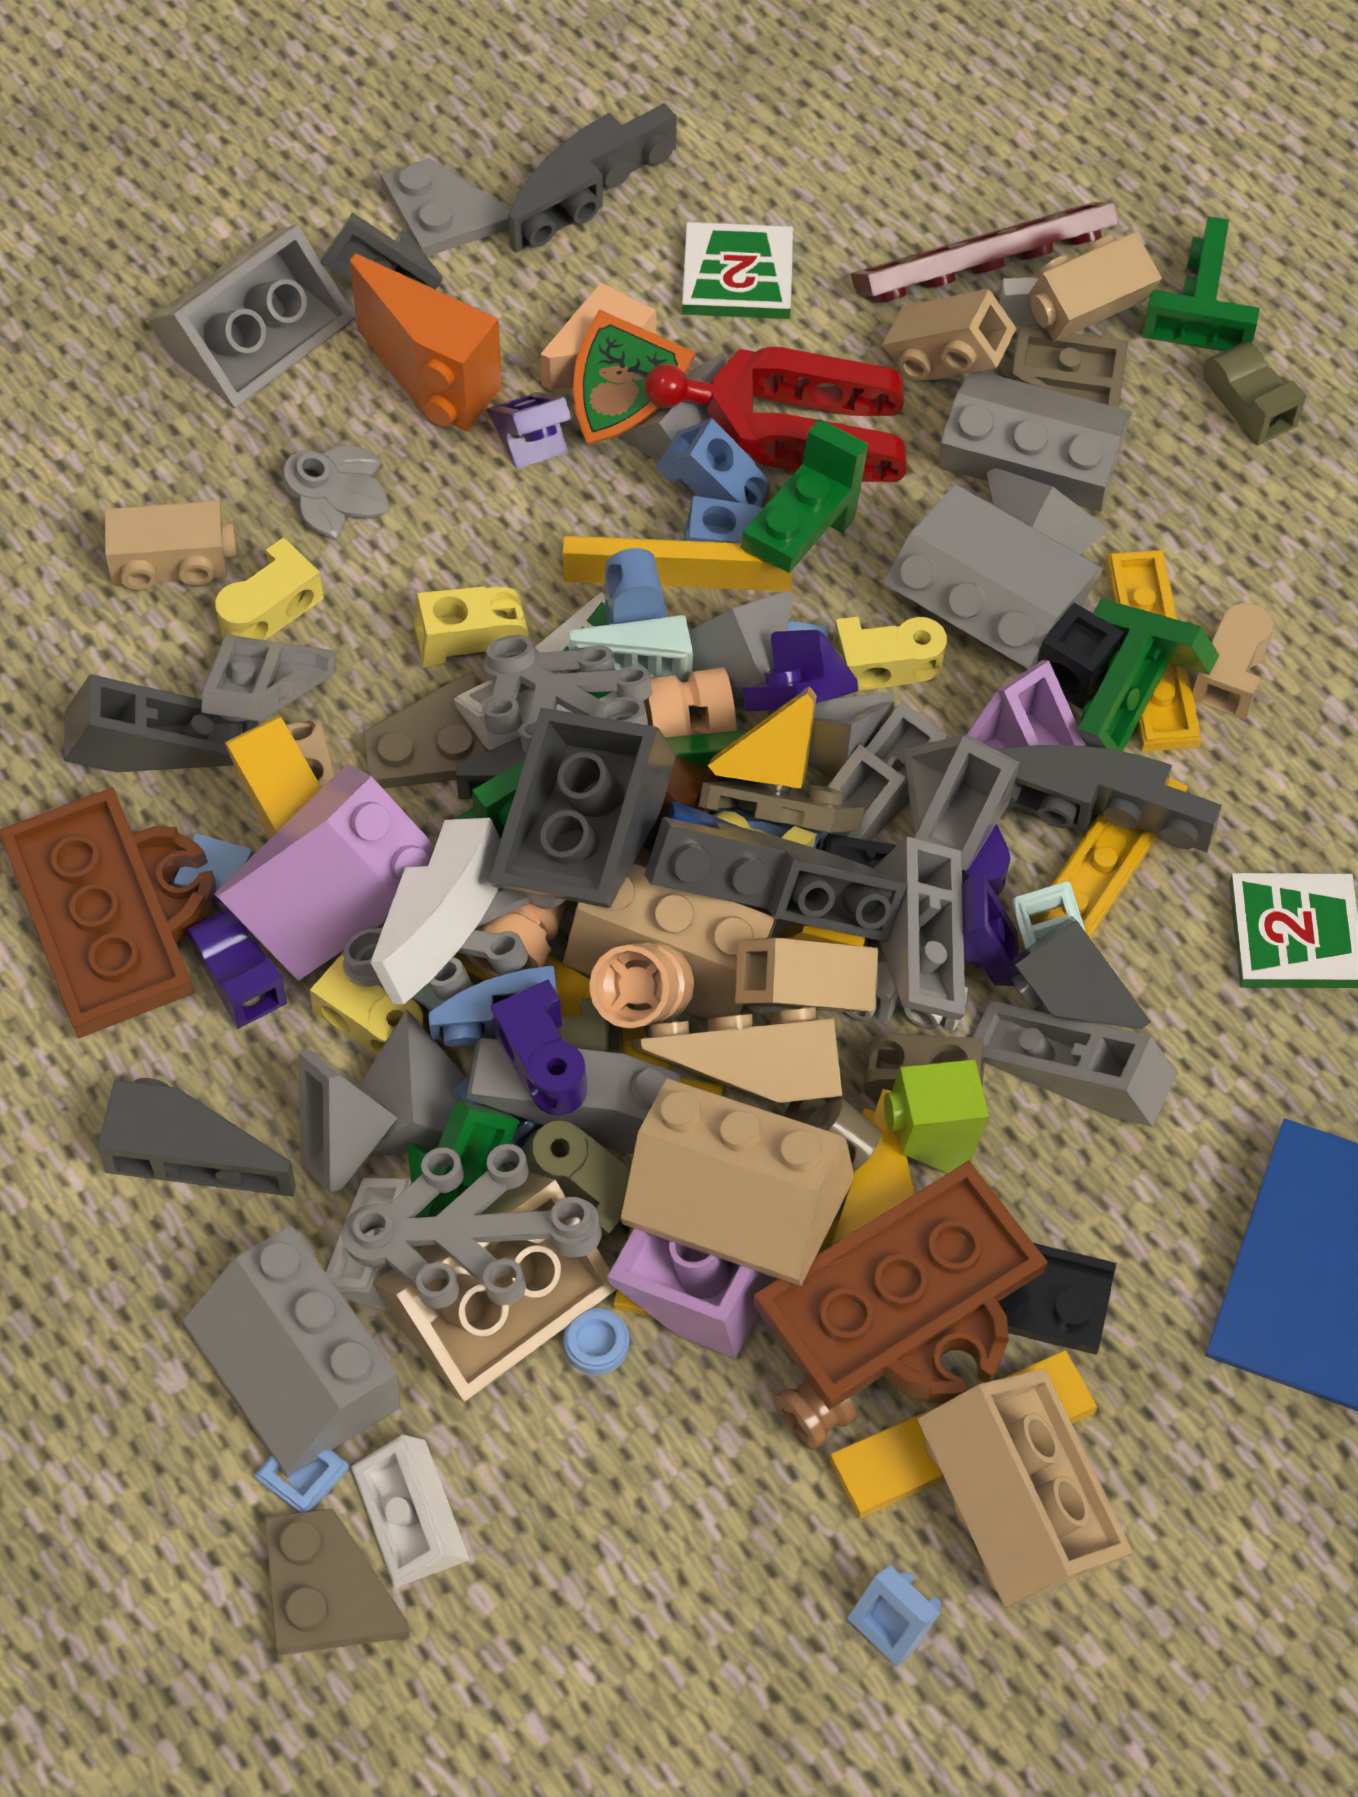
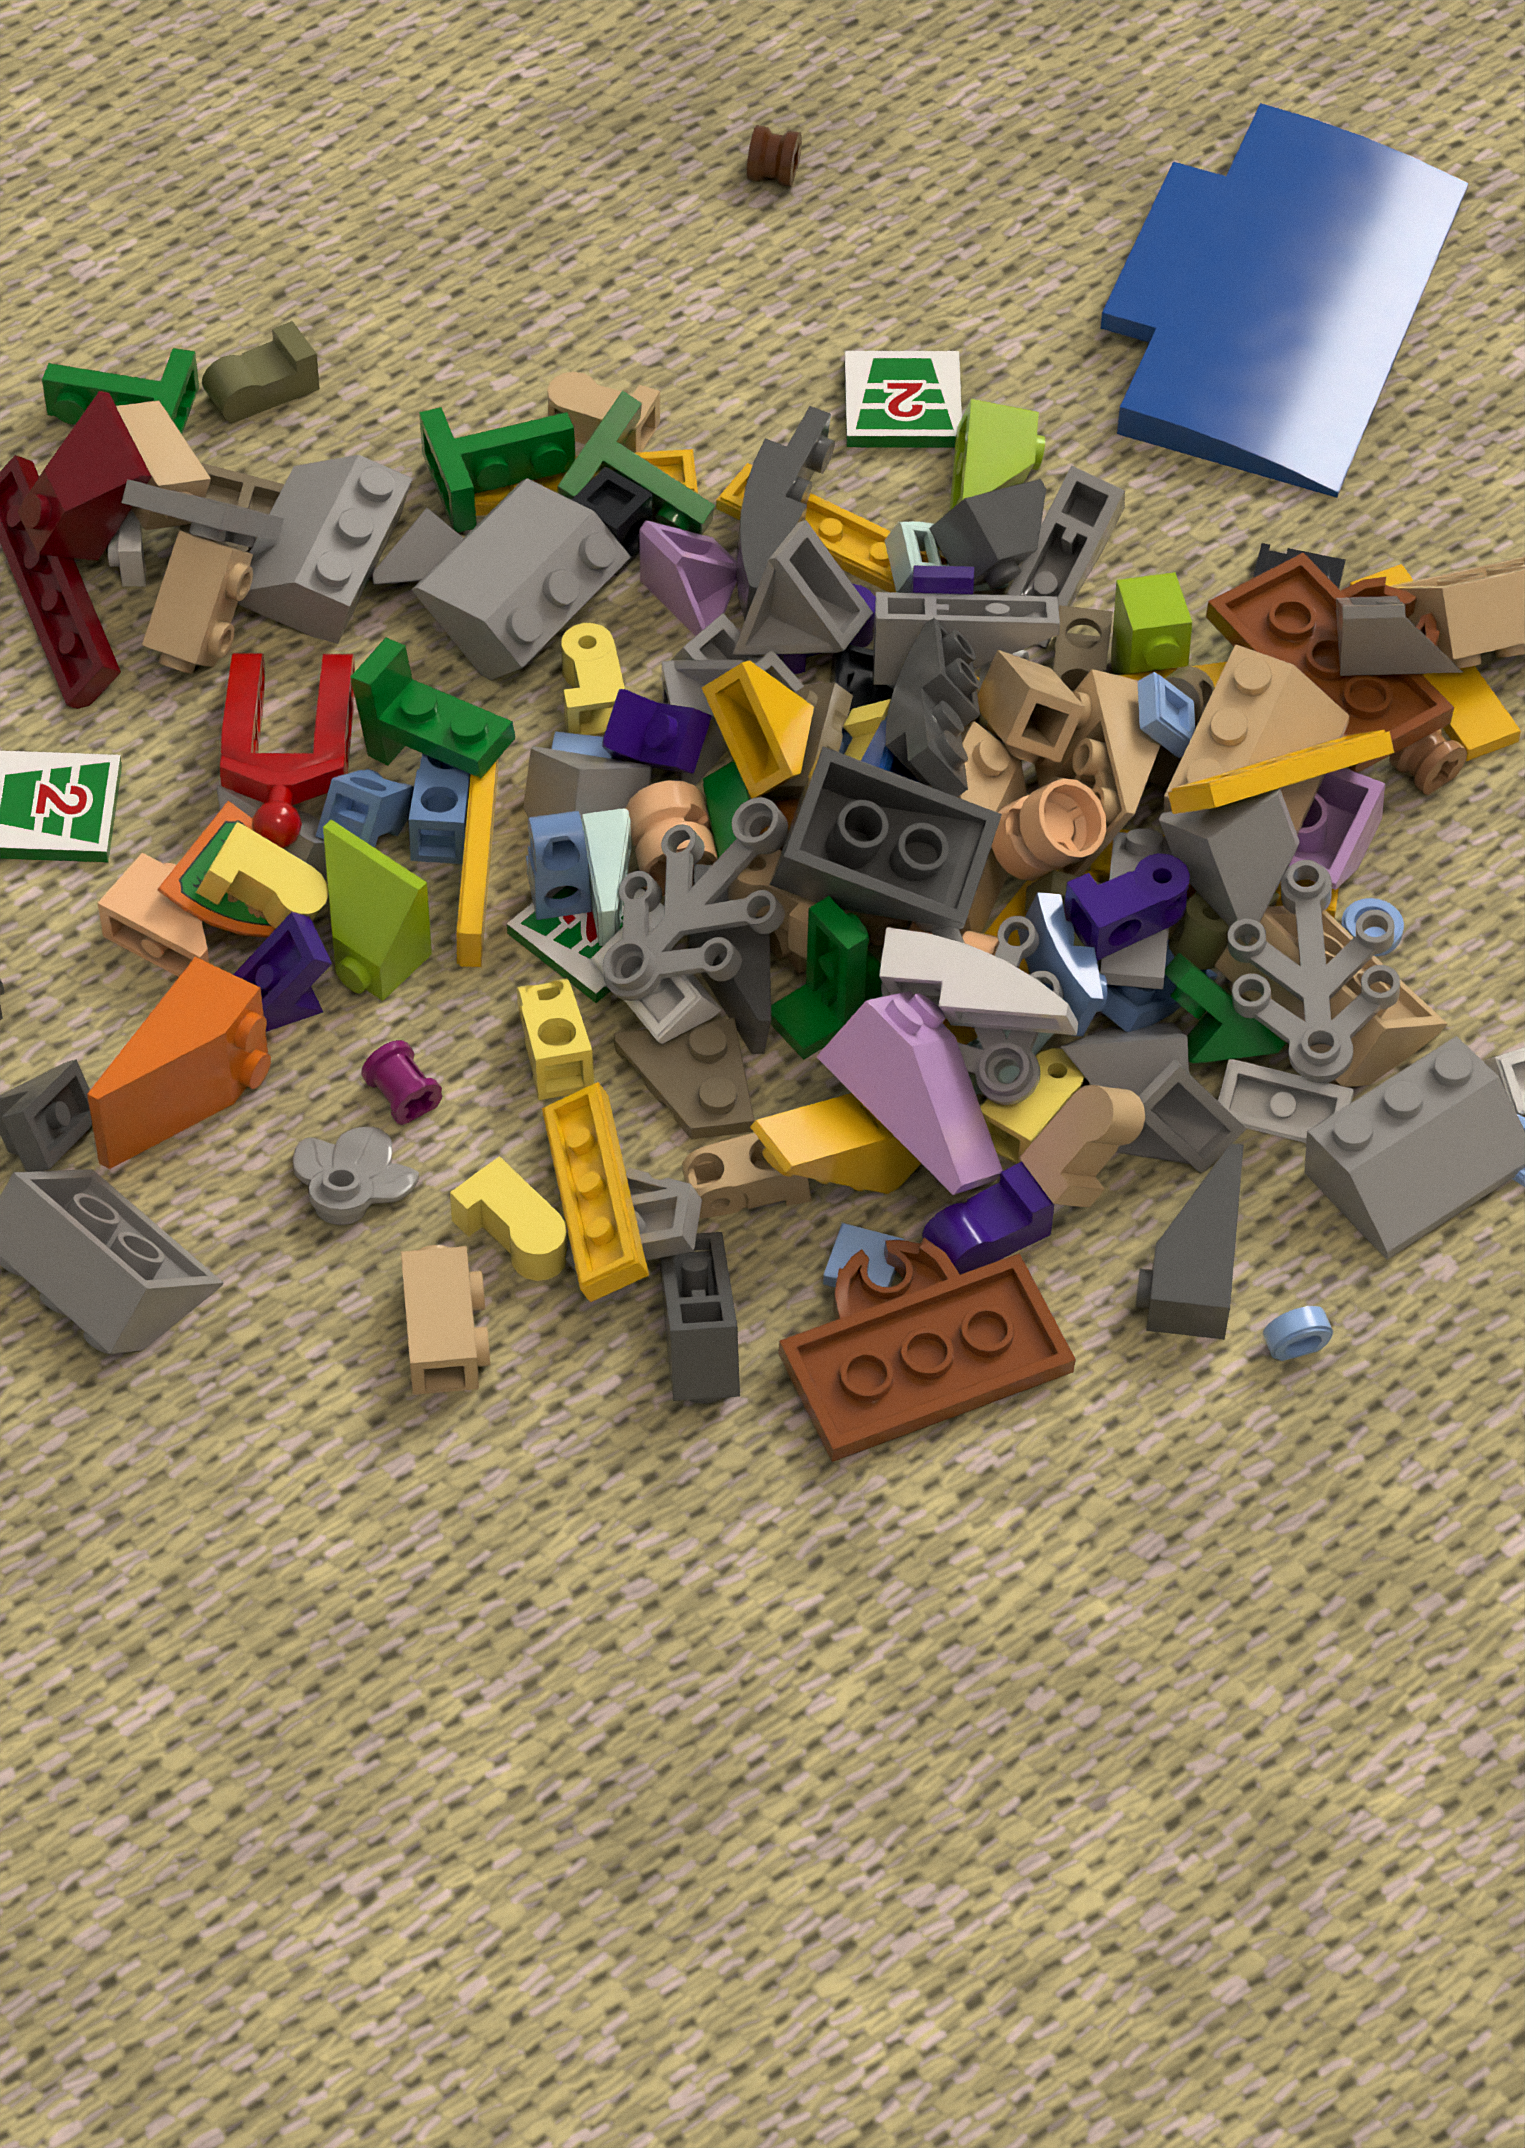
camera: 90 degrees left, 5 degrees down
none -> dark red slope [18,391,152,561]
none -> light grey wing [122,479,284,548]
none -> light yellow leg [196,821,328,929]
none -> lime slope [323,819,432,1001]
none -> magenta bush [361,1040,443,1126]
none -> green bracket [419,407,576,533]
none -> yellow tile [542,1082,649,1303]
none -> lime slope [950,399,1045,510]
none -> tan leg [1019,1085,1145,1208]
none -> light blue tile [1137,672,1195,758]
none -> light grey slope [1159,788,1300,946]
none -> yellow tile [1168,729,1394,814]
none -> light blue tile [1263,1306,1333,1361]
none -> light grey slope [1336,596,1463,676]

